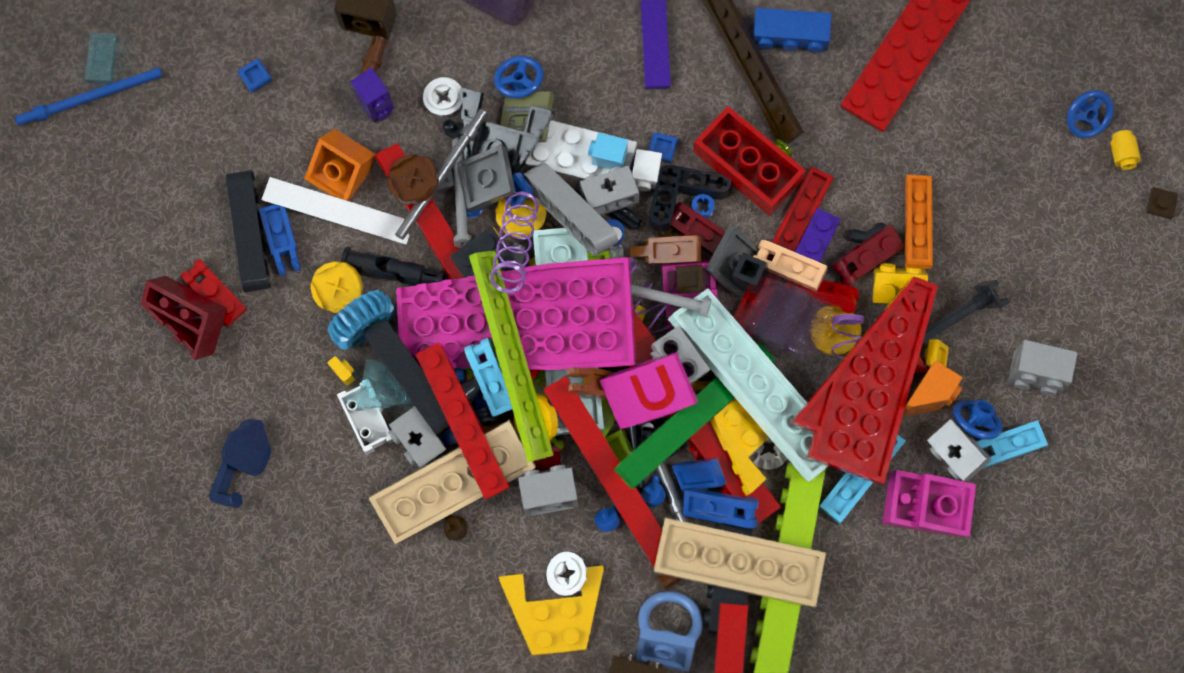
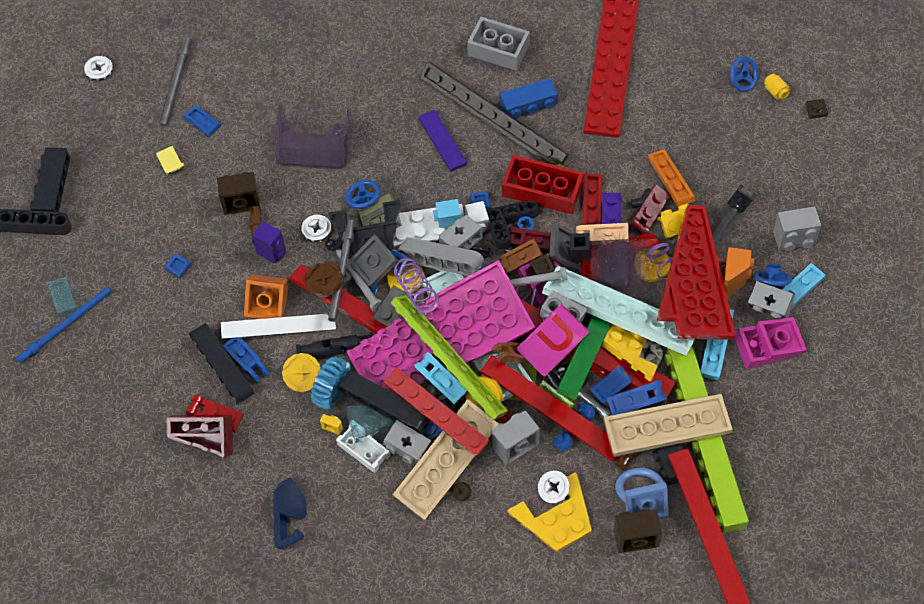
camera: 25 degrees left, 15 degrees down
yellow plate [924,339,949,367] -> none

